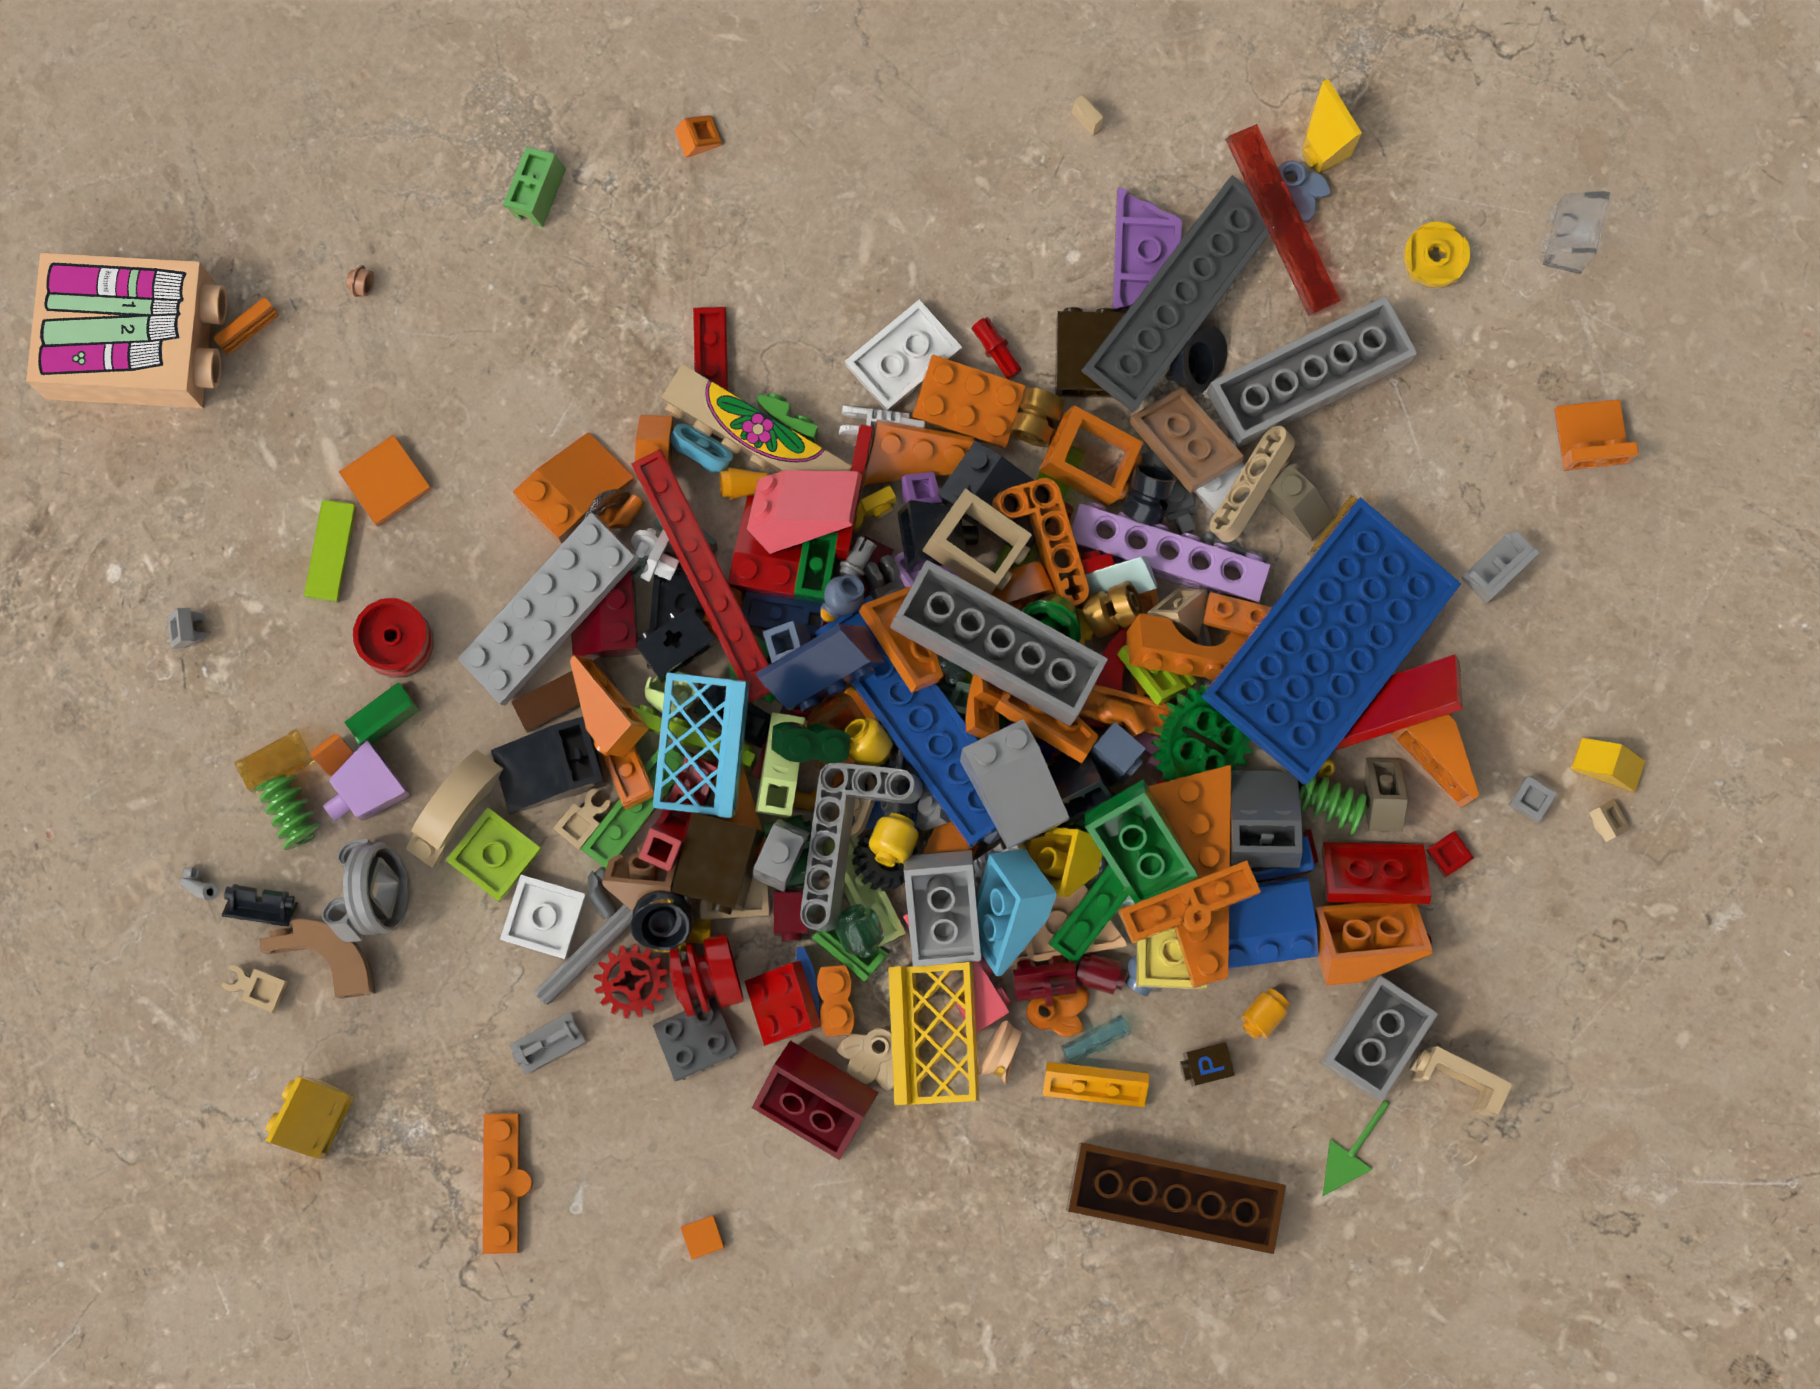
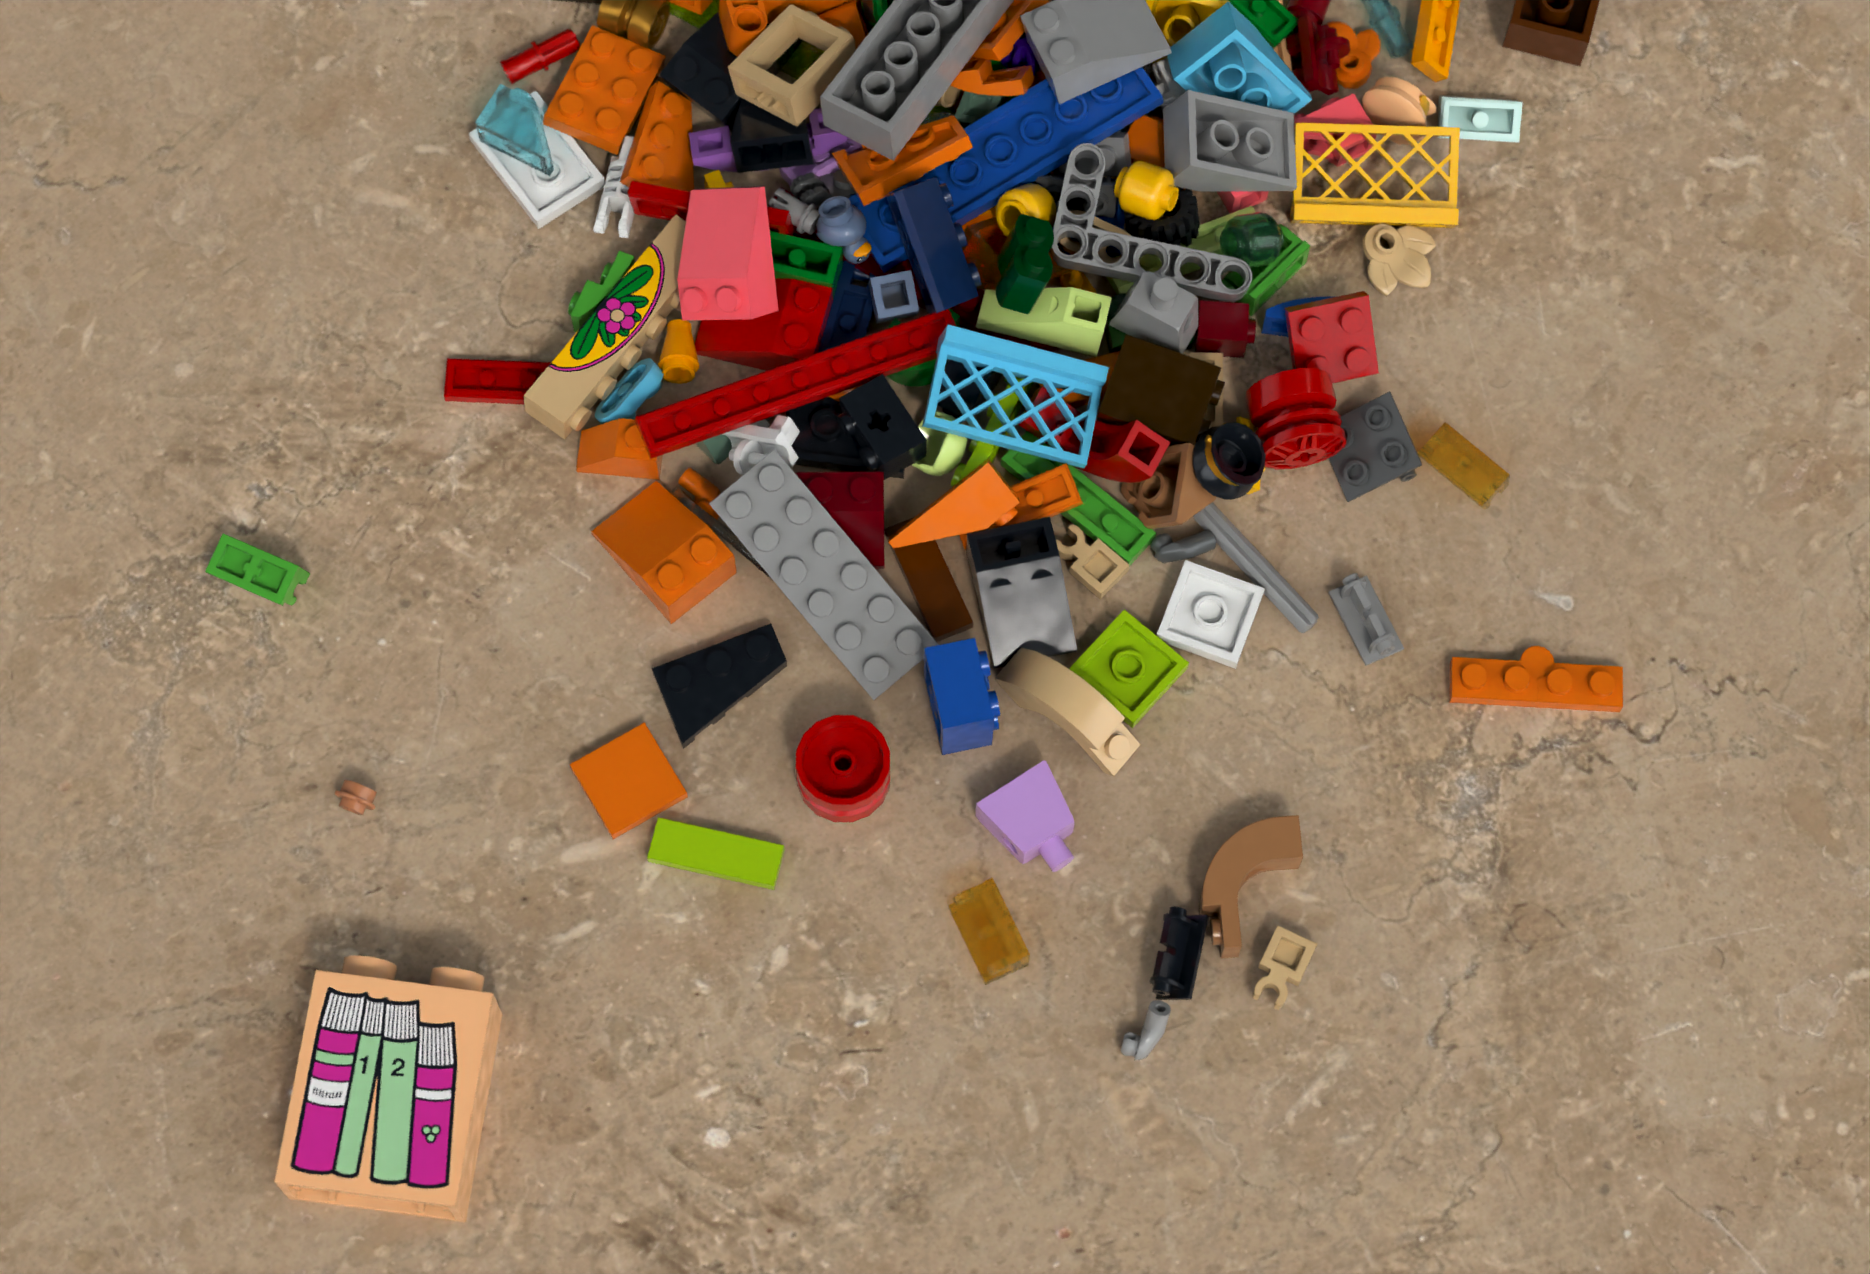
camera: 85 degrees left, 10 degrees down
light grey tile [167,608,207,649] -> none
orange tile [213,298,279,356] -> none
bright green piece [255,774,320,850] -> none
yellow slope [265,1076,355,1159] -> none
orange slope [310,733,354,776] -> none
light grey piece [322,839,409,942] -> none
green panel [344,682,420,746] -> none
red gear [594,944,669,1019] -> none
orange slope [675,115,723,157] -> none
orange tile [680,1215,725,1260] -> none
dark red slope [752,1040,879,1160] -> none
orange brick [817,965,855,1038] -> none
none -> clear light blue slope [475,84,554,176]
none -> black wing [652,624,787,749]
none -> blue brick [924,638,1000,755]
none -> clear yellow hinge [1418,422,1510,510]
none -> light aqua slope [1438,96,1523,142]

